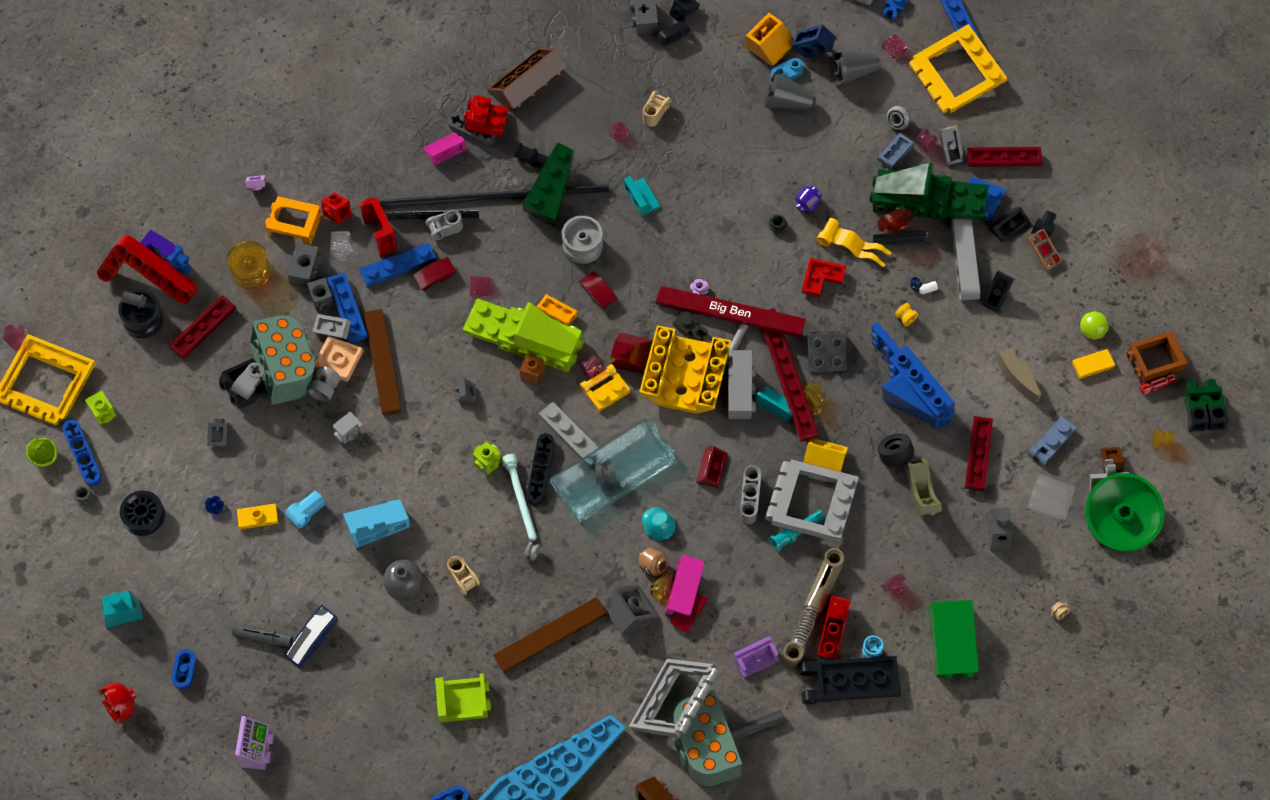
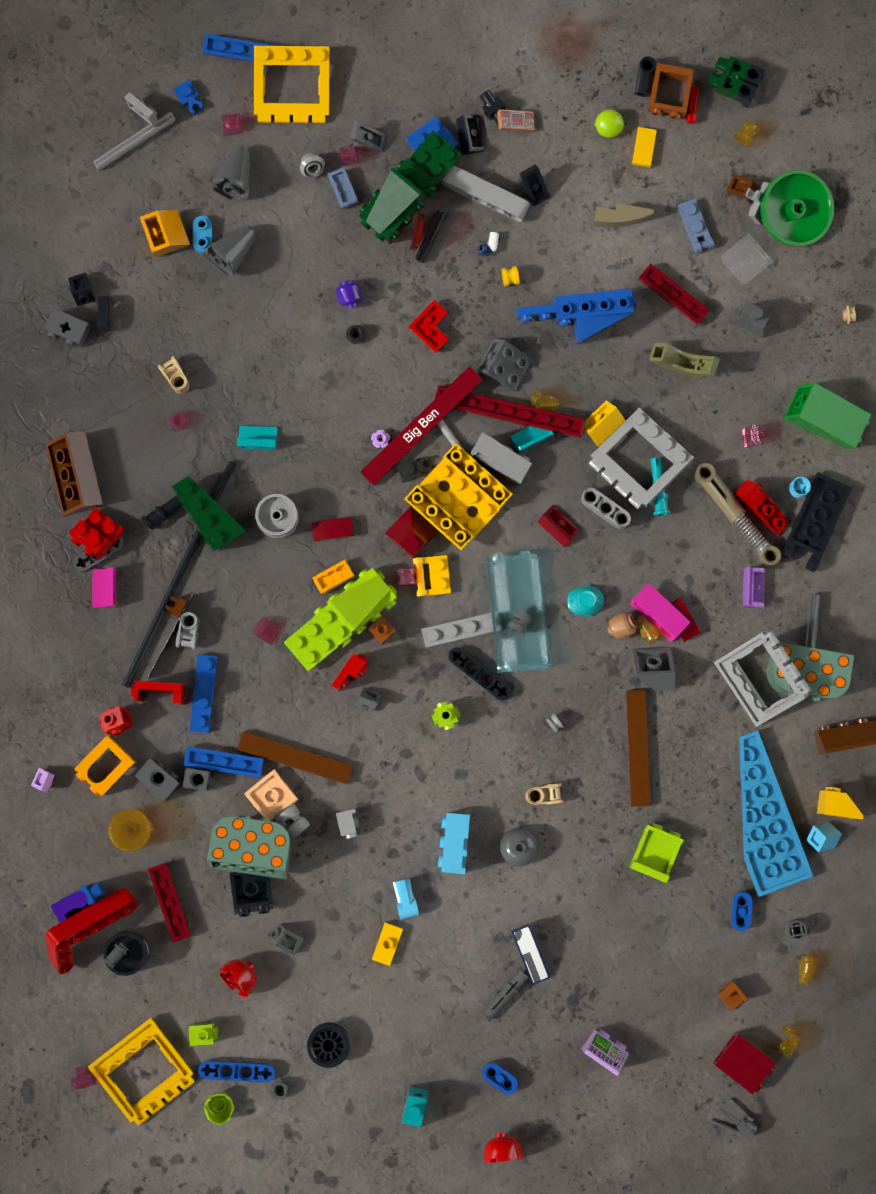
camera: 65 degrees left, 20 degrees up
clear blue plate [205,496,224,514] -> none
light grey piece [231,362,264,400] -> none
light grey plate [313,314,351,339] -> none
clear brick [330,231,352,262] -> none
dark red slope [413,257,457,291] -> none
light aqua piece [501,454,537,541] -> none
dark blue brick [792,24,836,58] -> none
yellow flag [816,218,892,267] -> none
black tyre [877,433,914,467] -> none
dark red plate [967,147,1042,167] -> none
none -> reddish brown tile [166,596,188,618]
none -> red cylinder [218,959,257,998]
none -> red plate [331,653,369,691]
none -> black piece [634,56,656,97]

